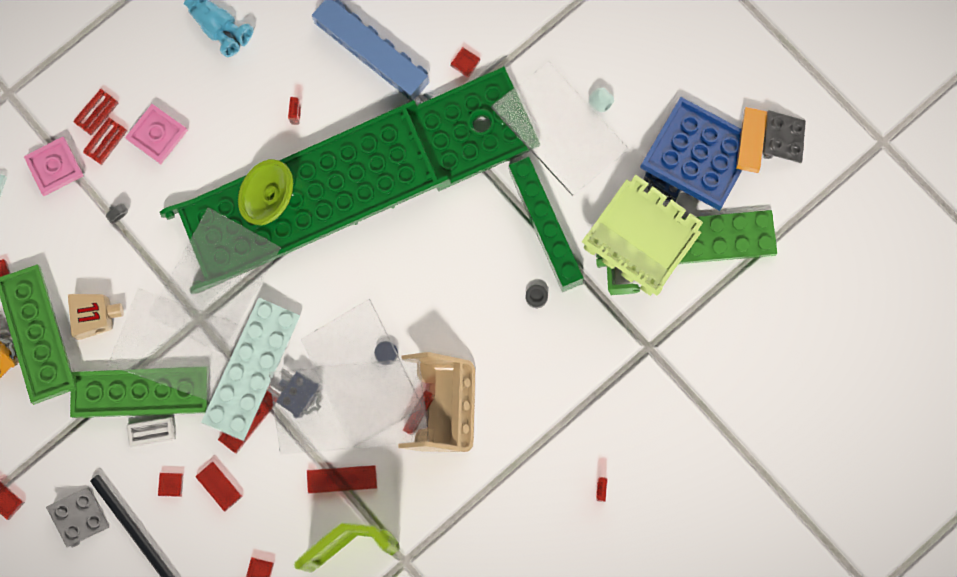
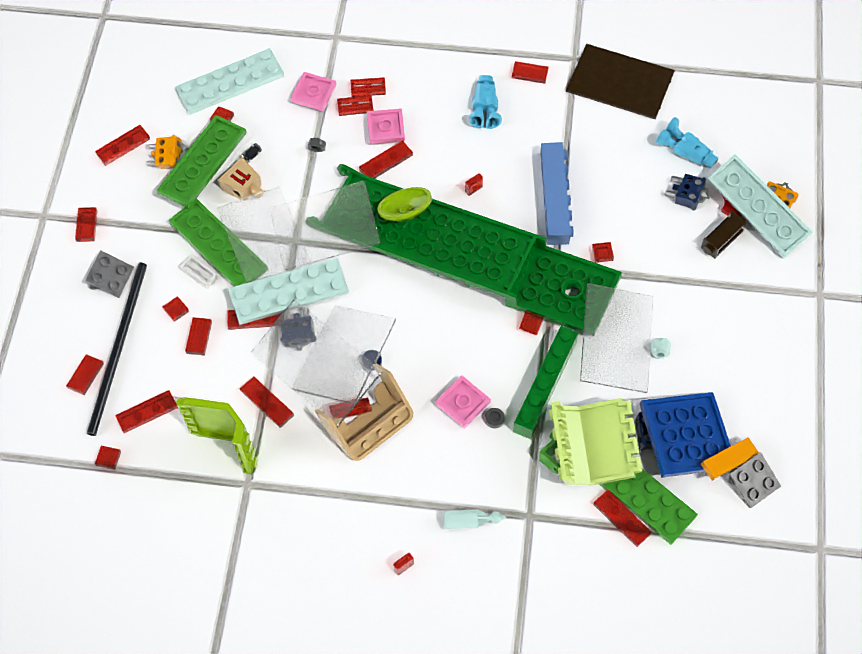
camera: 40 degrees right, 15 degrees down
none -> black piece [241,143,262,163]
none -> clear red tile [359,140,413,178]
none -> bright pink plate [435,375,491,429]
none -> light aqua wheel [444,509,506,529]
none -> clear red tile [519,311,544,336]
none -> clear red tile [593,490,652,548]

